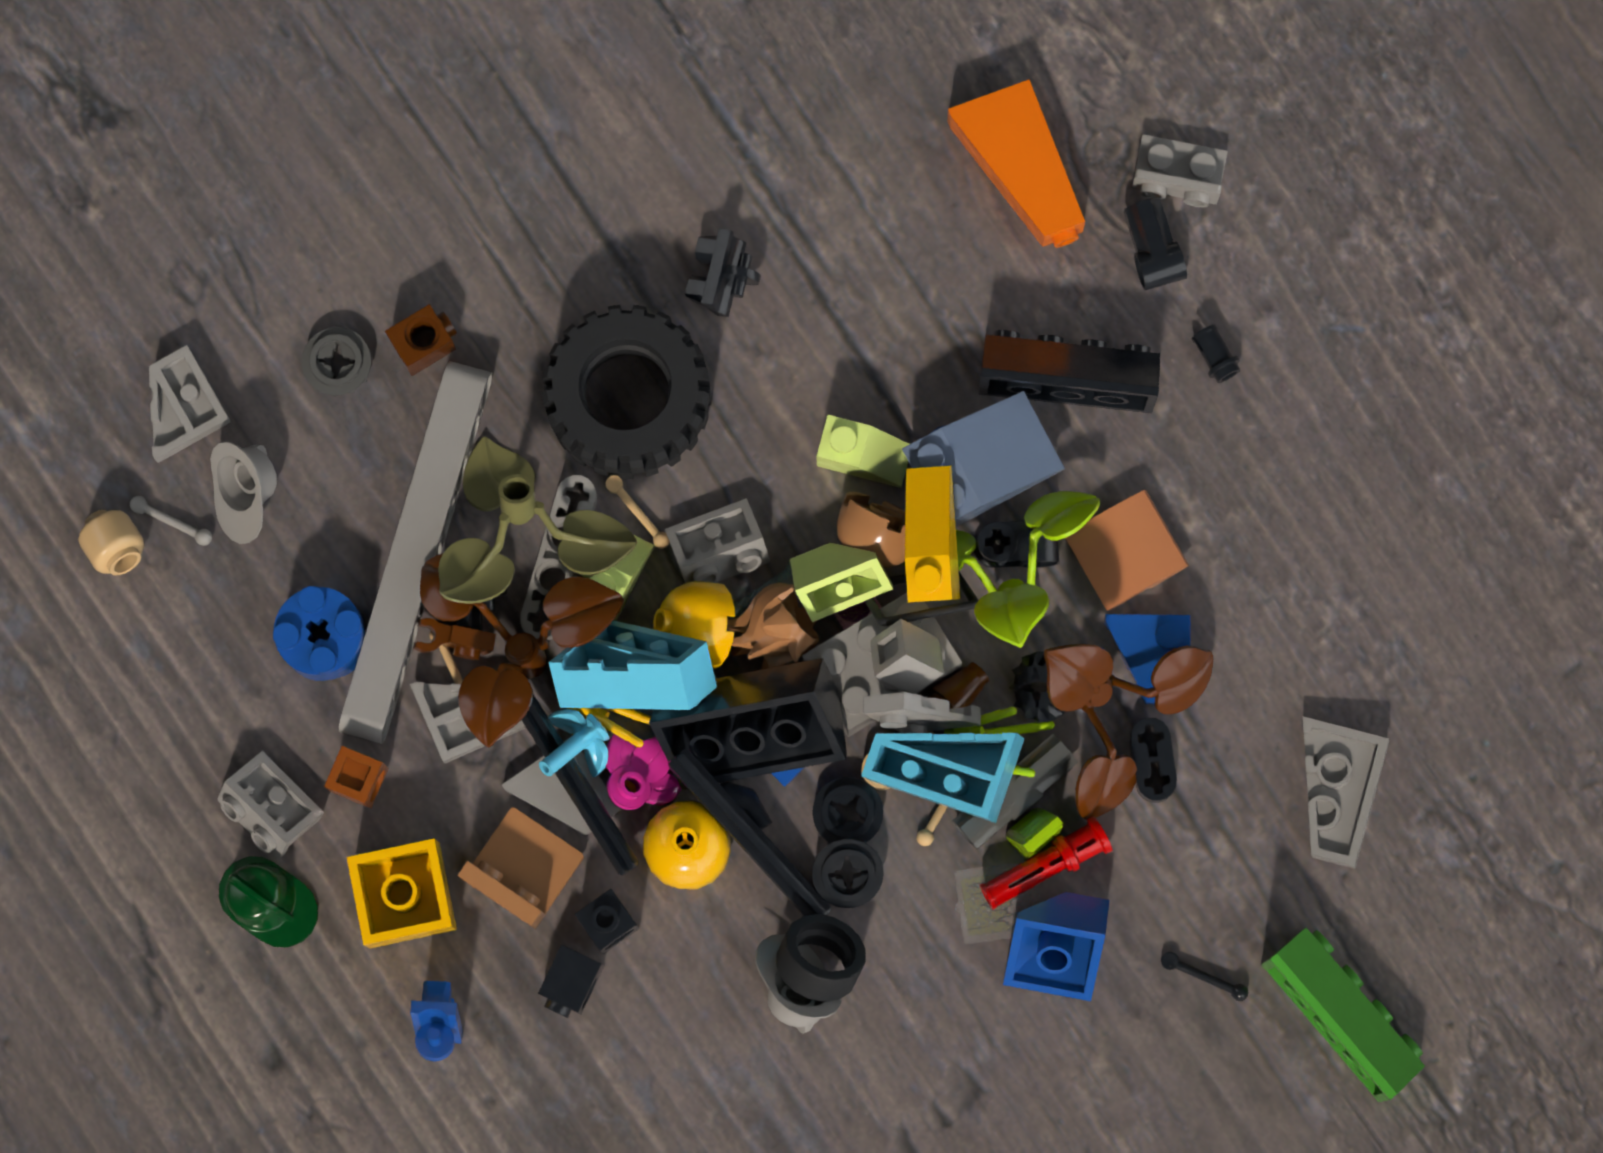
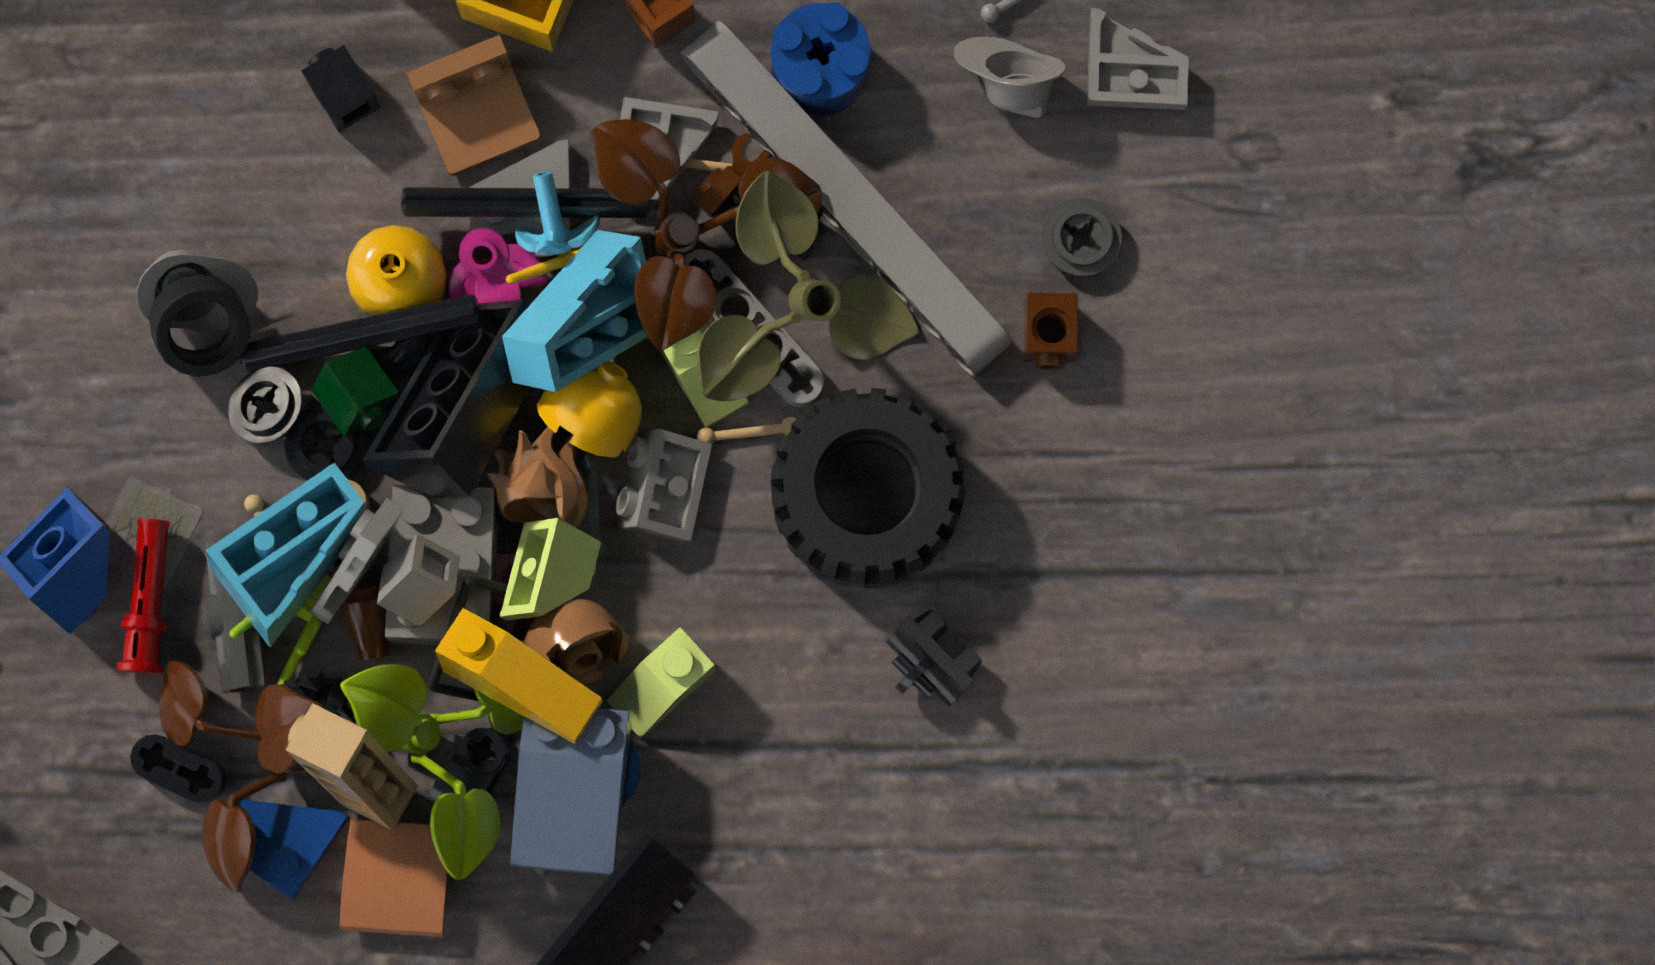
camera: 115 degrees right, 0 degrees up
black brick [574,889,640,954] -> none
lime slope [1006,808,1063,860] -> none
none -> tan brick [286,703,418,831]
none -> dark green brick [311,346,399,437]

